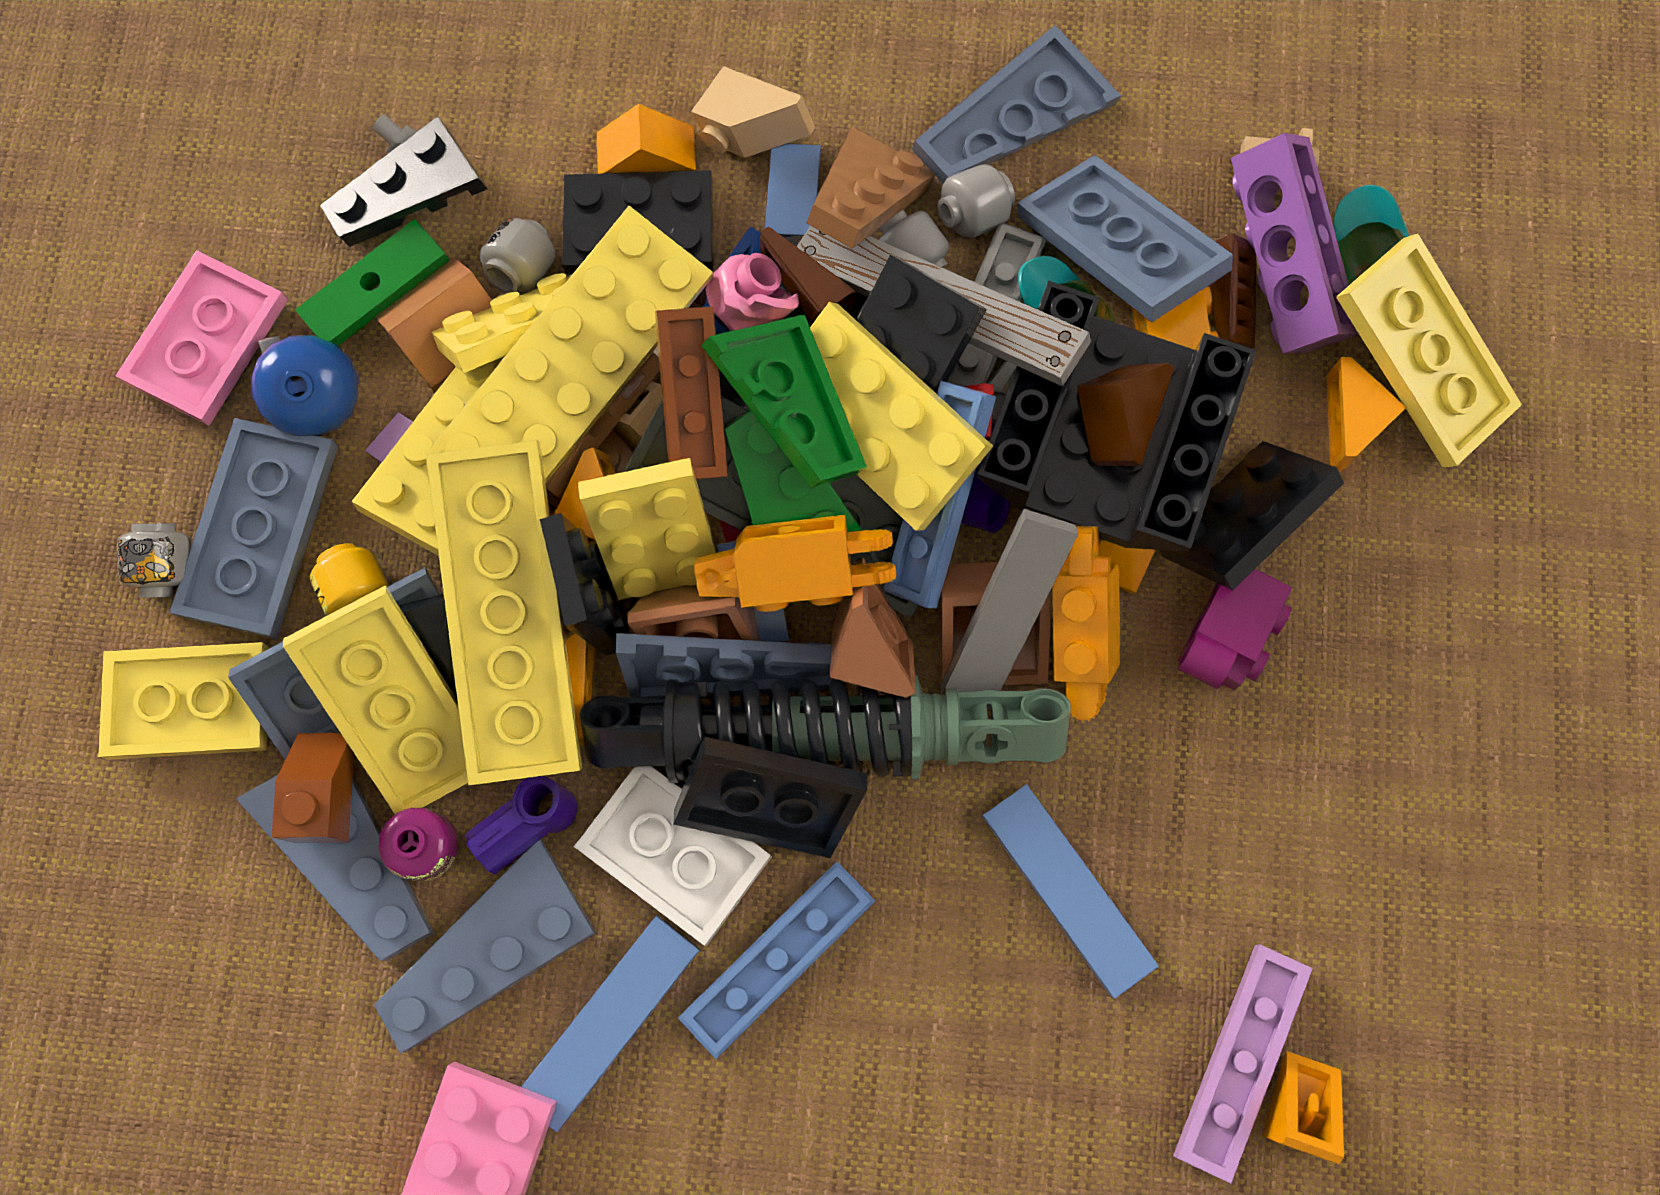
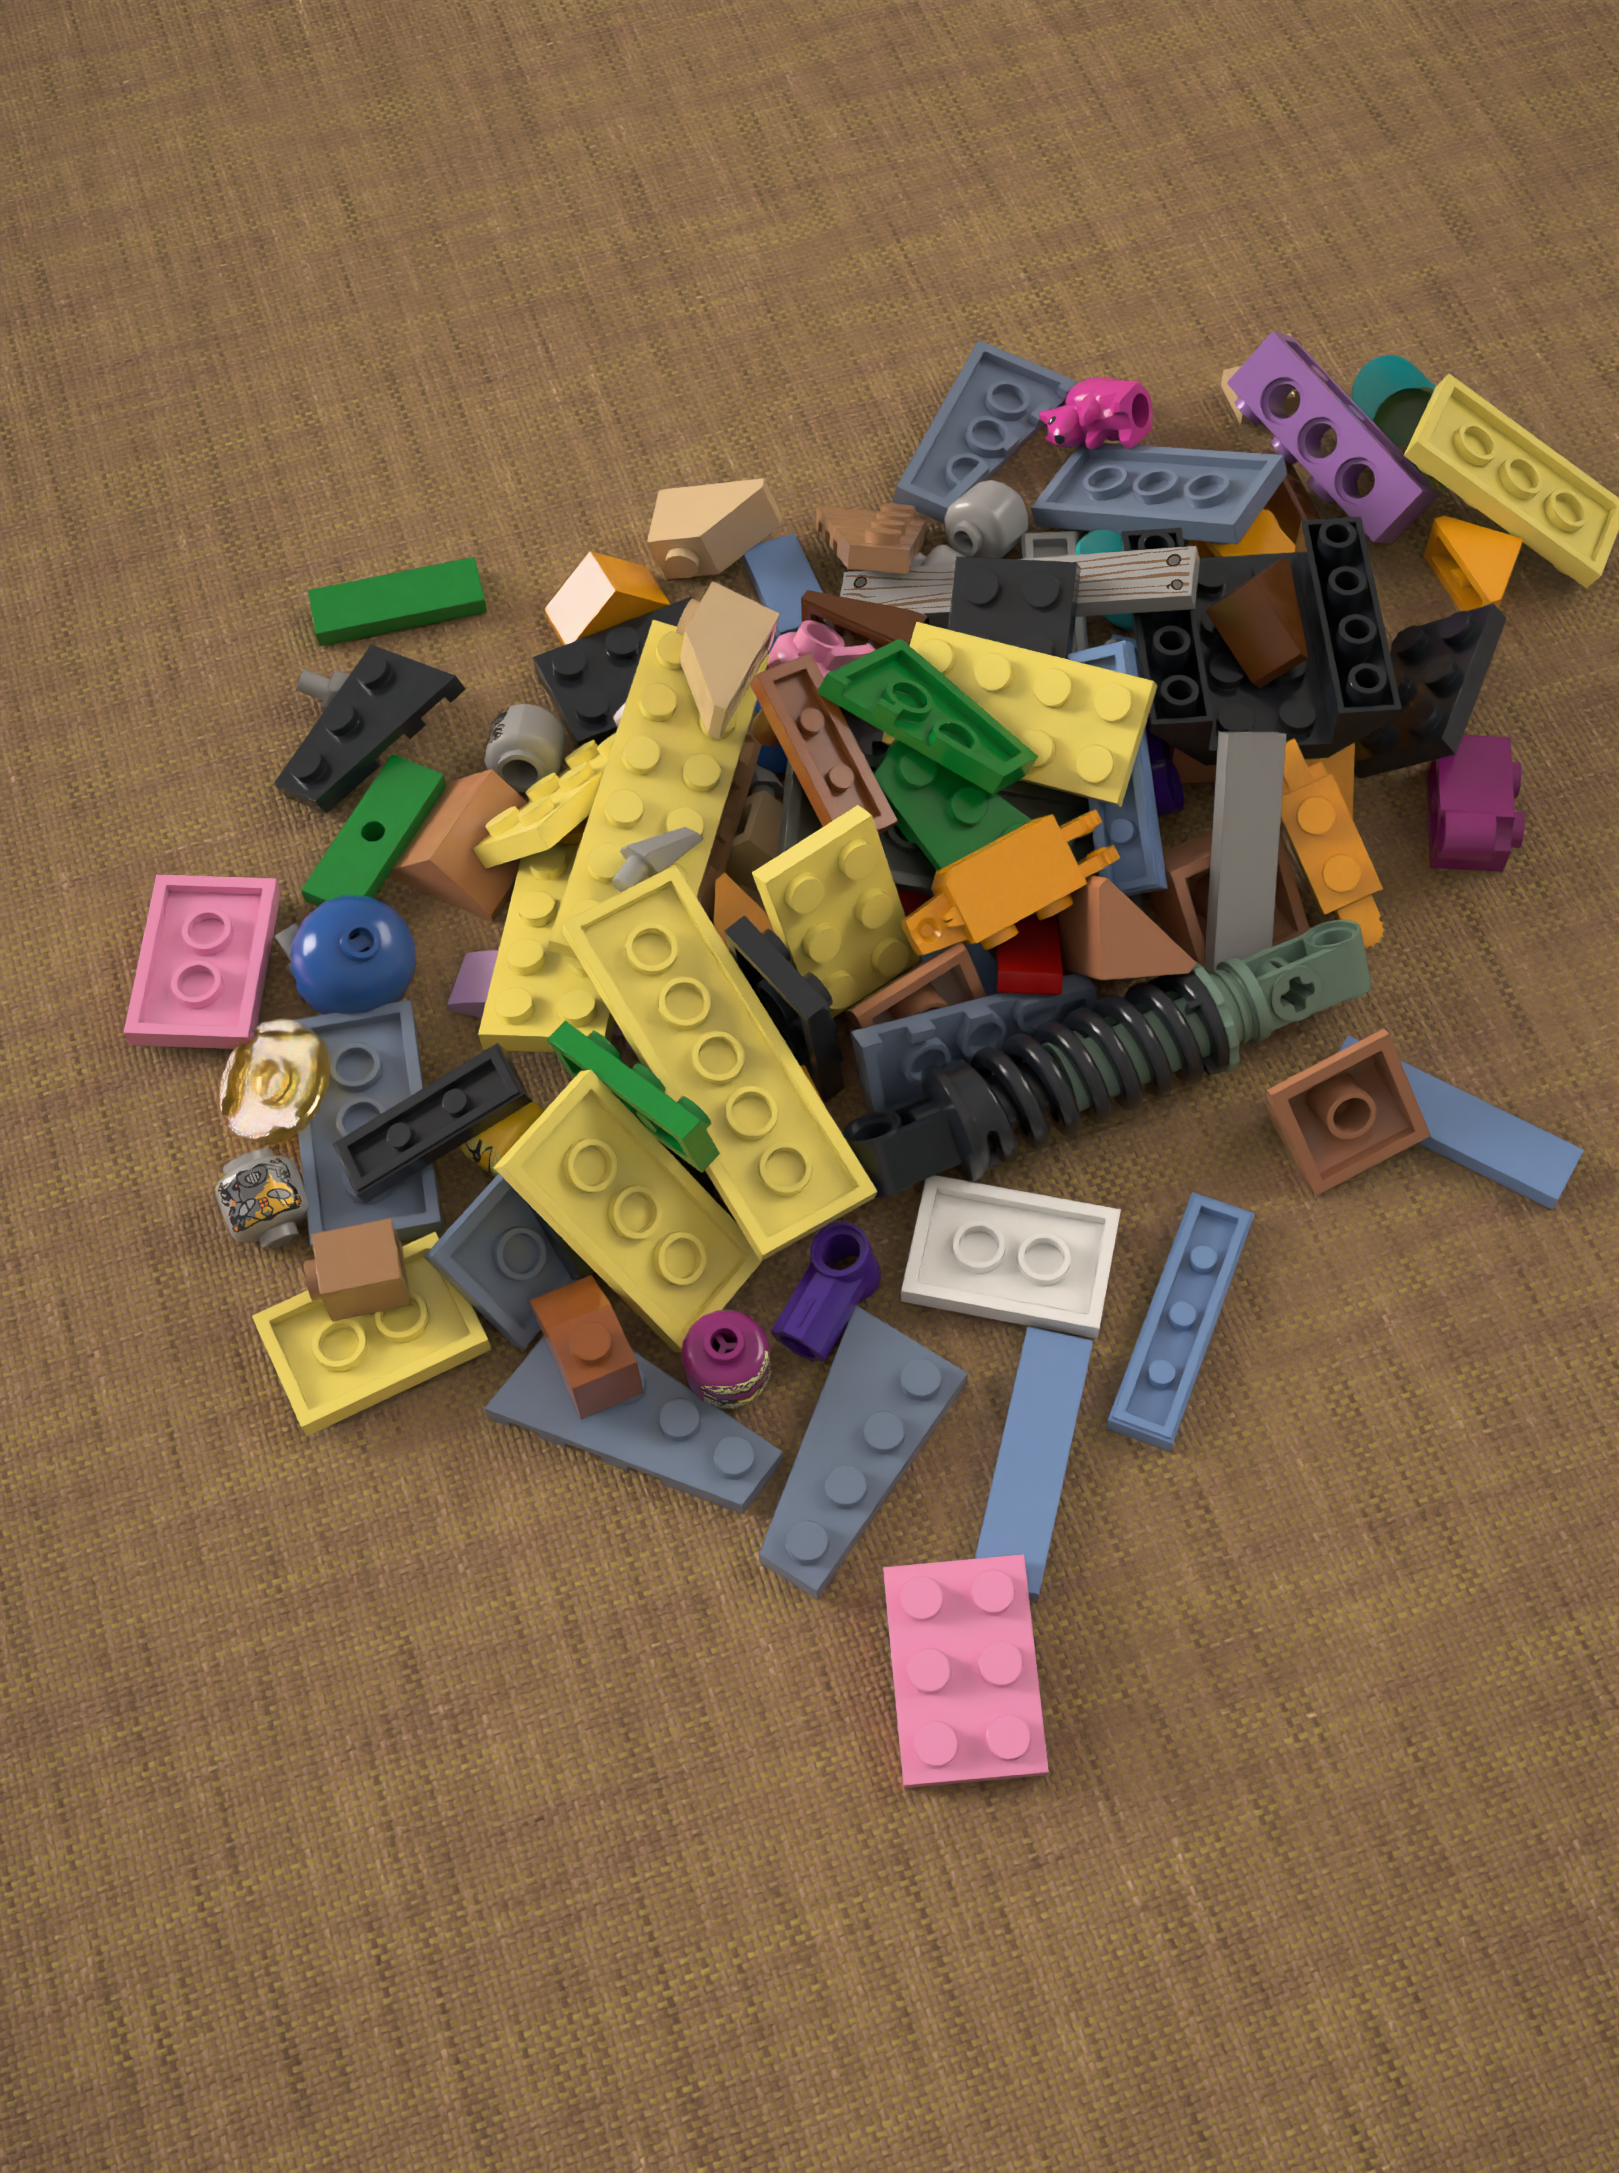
camera: 25 degrees left, 15 degrees down
black plate [673,737,867,858] -> none
none -> clear yellow tile [219,1018,331,1146]
none -> medium nougat brick [304,1218,411,1322]
none -> green tile [308,557,487,646]
none -> black tile [333,1043,532,1203]
none -> green plate [547,1021,720,1173]
none -> light grey bar [612,827,704,892]
none -> tan slope [676,581,780,740]
none -> red tile [995,915,1063,995]
none -> dark pink animal [1039,377,1153,449]
none -> nougat slope [1266,1029,1431,1196]

